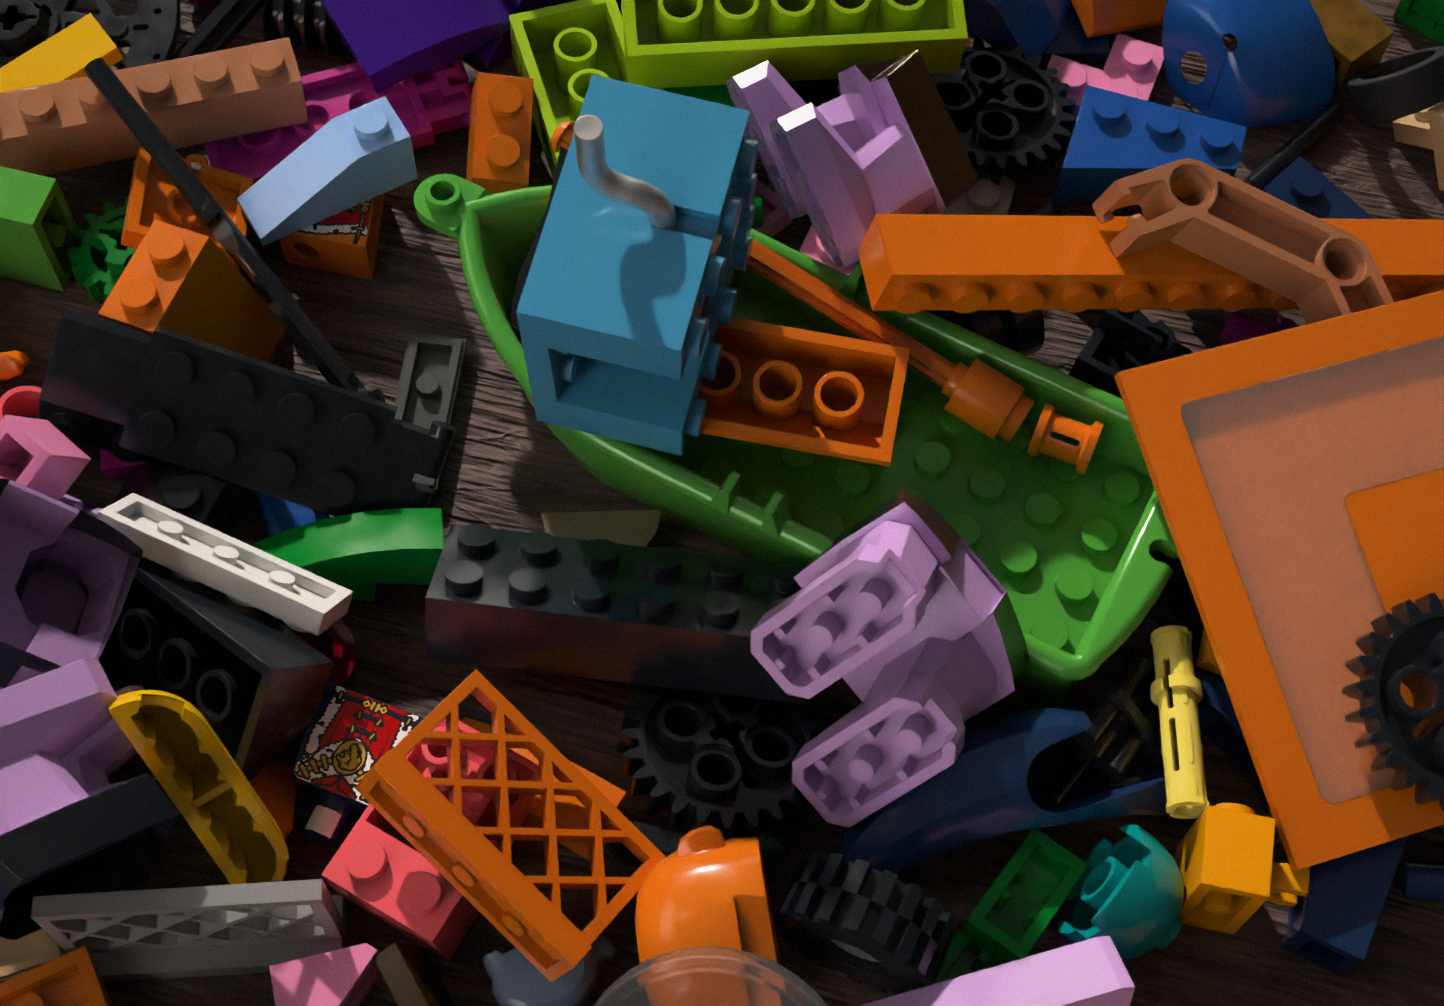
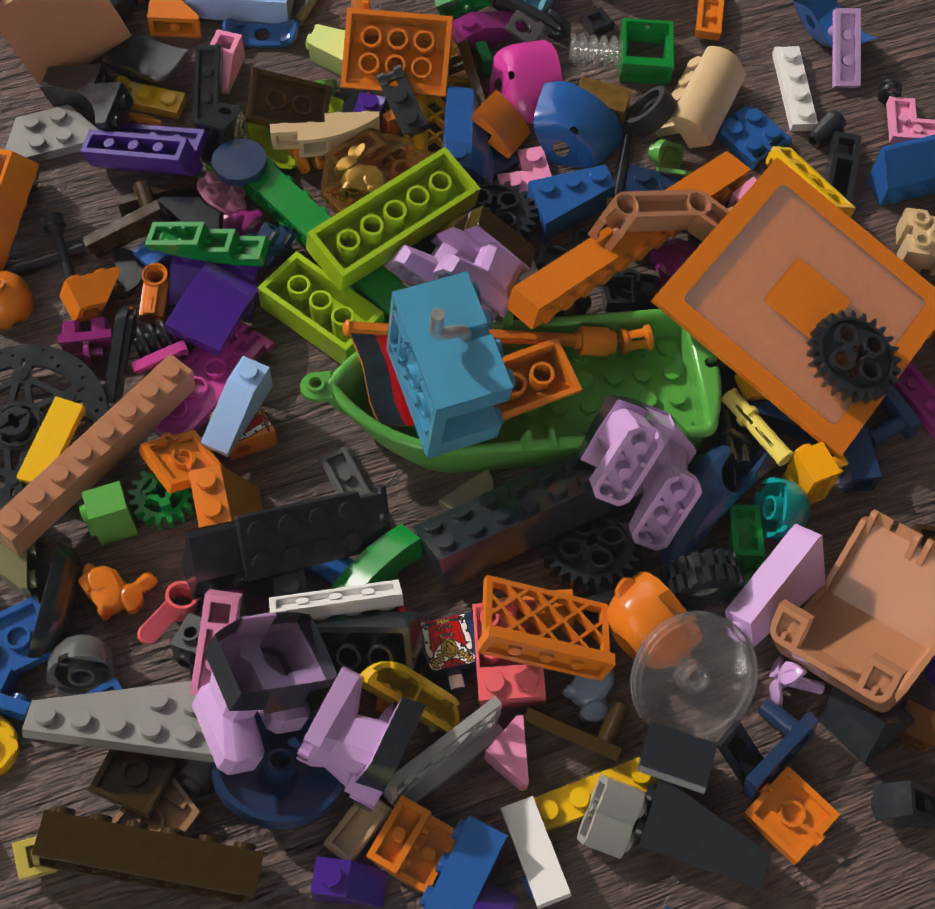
camera: 35 degrees left, 0 degrees up
black bar [84,58,385,402] -> none
orange brick [466,72,534,194] -> none
none -> dark pink tile [131,340,189,375]
none -> bright green bracket [648,139,693,176]

